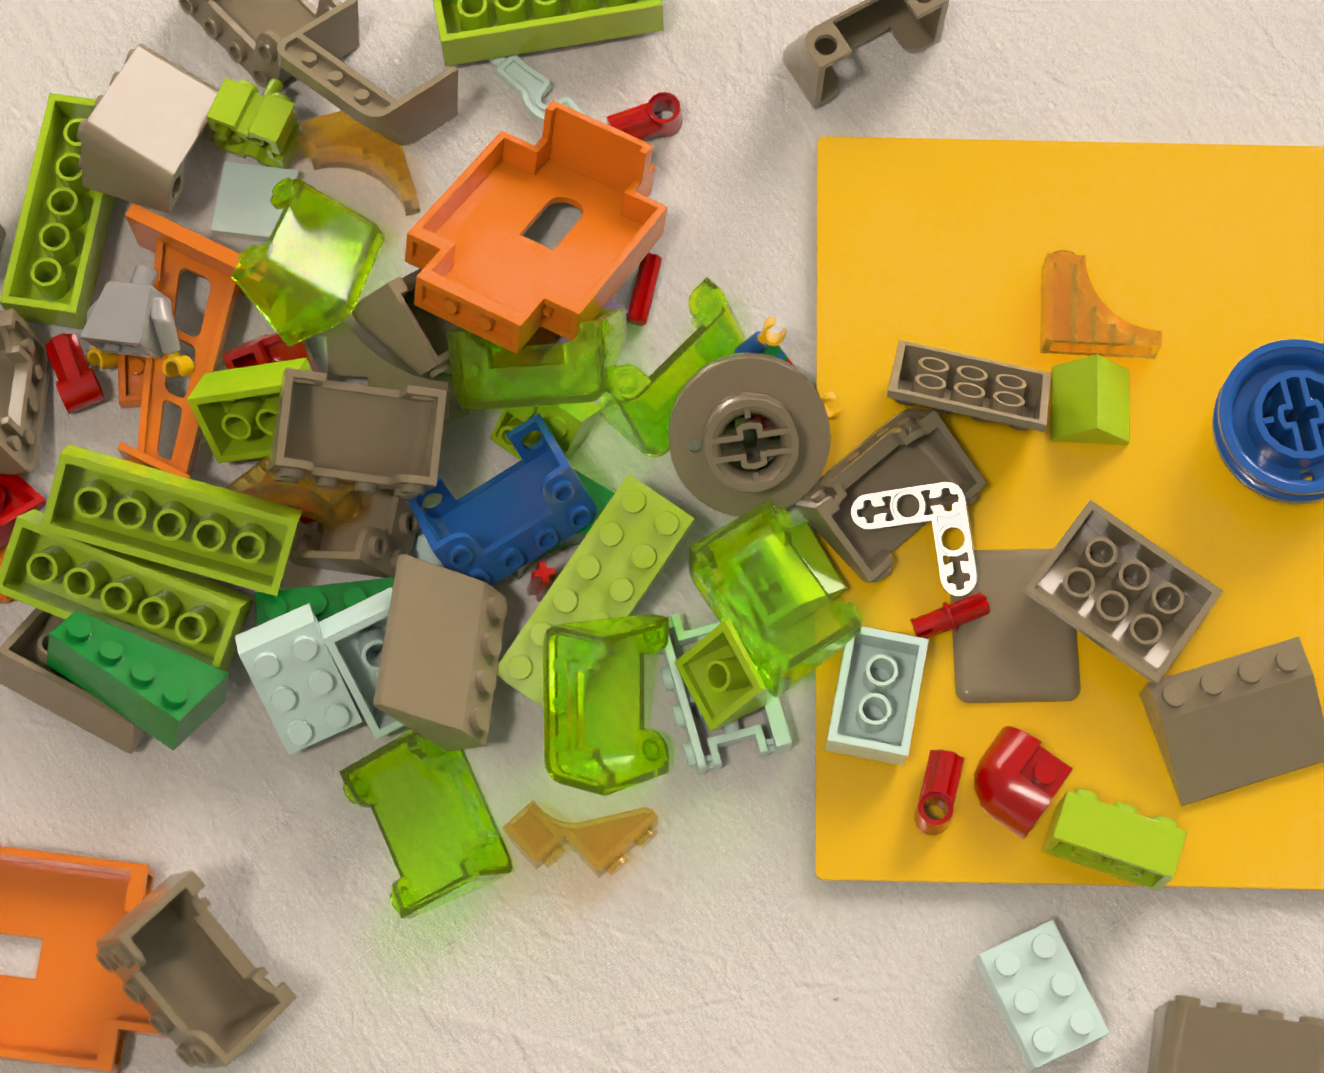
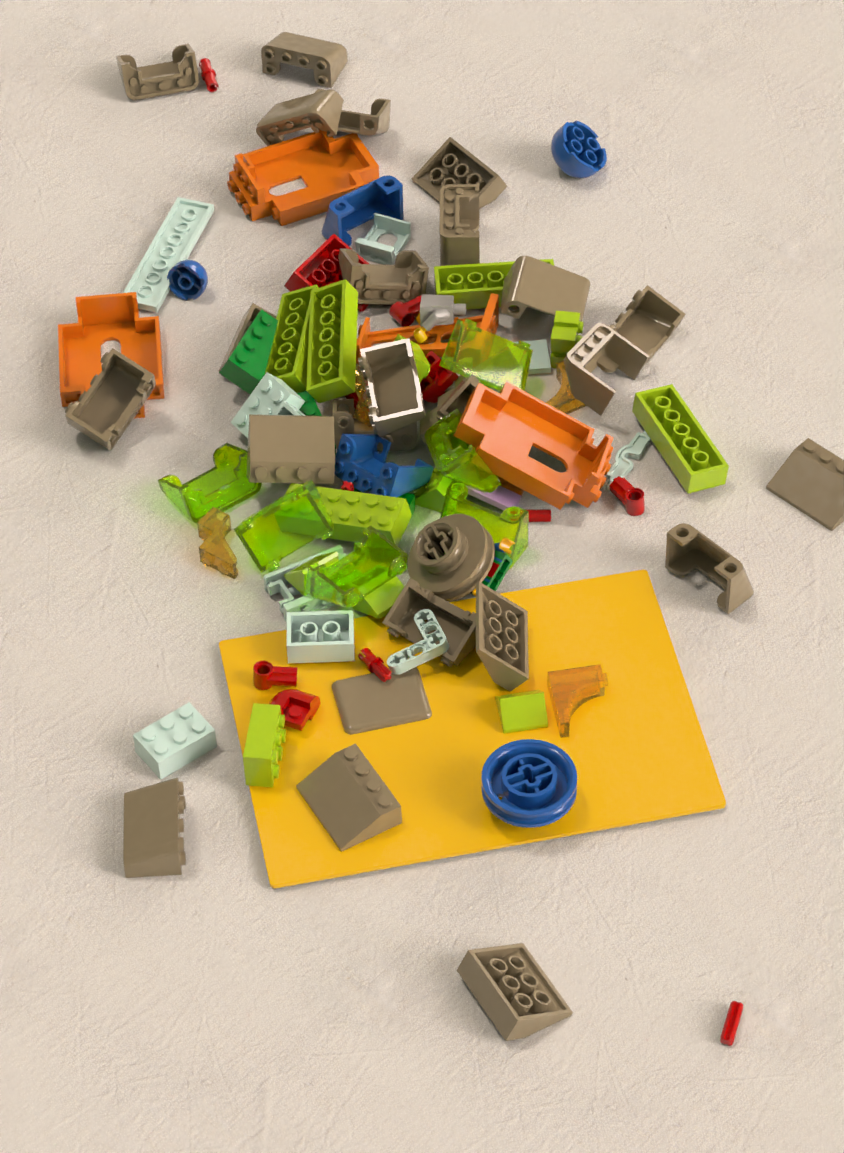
camera: 80 degrees right, 25 degrees down
dark tan slope [1023,500,1223,685] -> none

